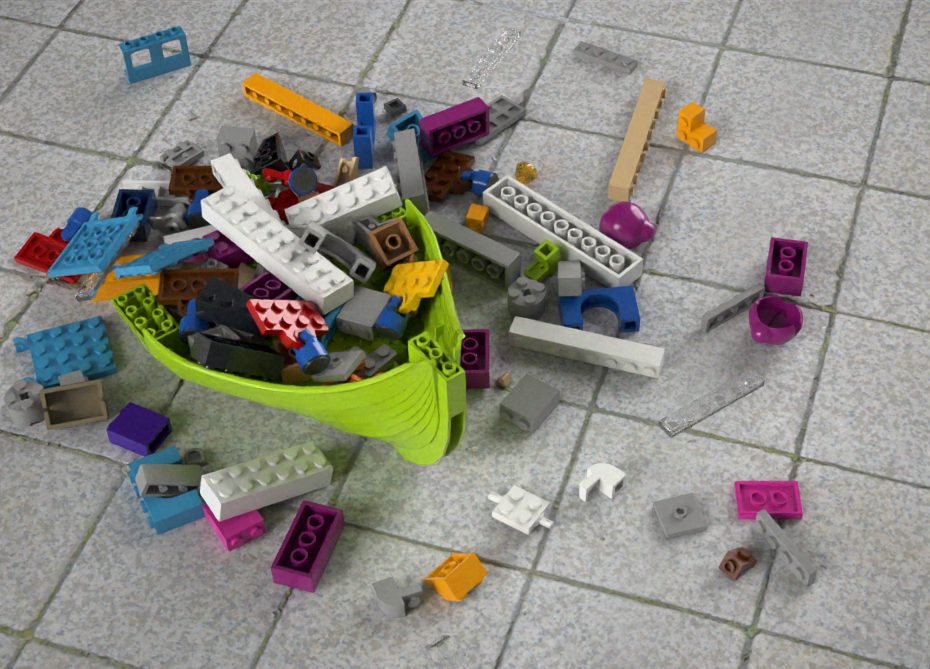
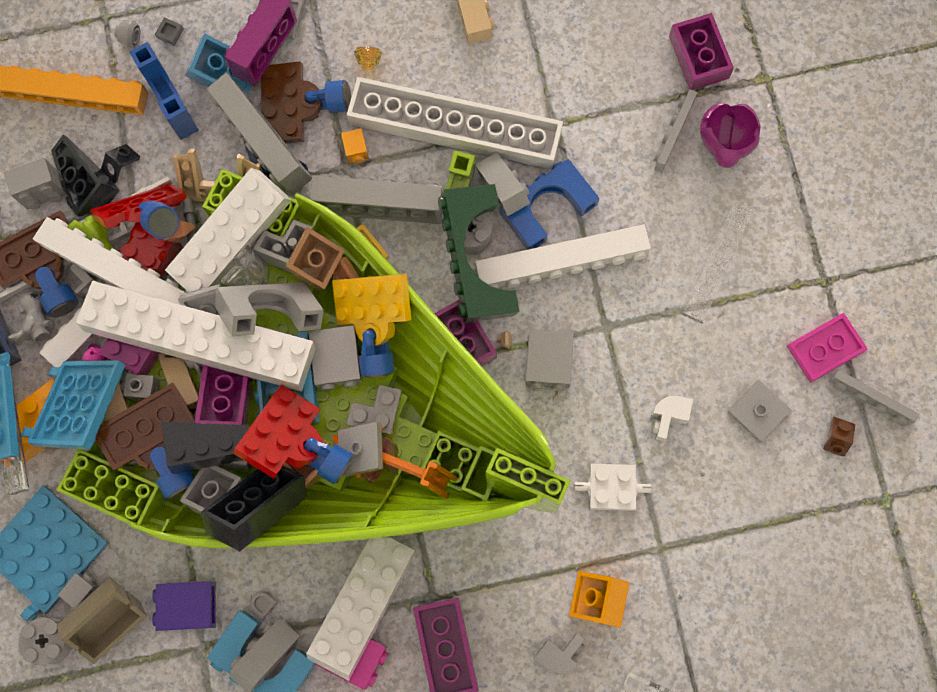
camera: 25 degrees left, 30 degrees up
magenta piece [599,201,656,249] -> none
none -> dark green arch [438,184,520,323]

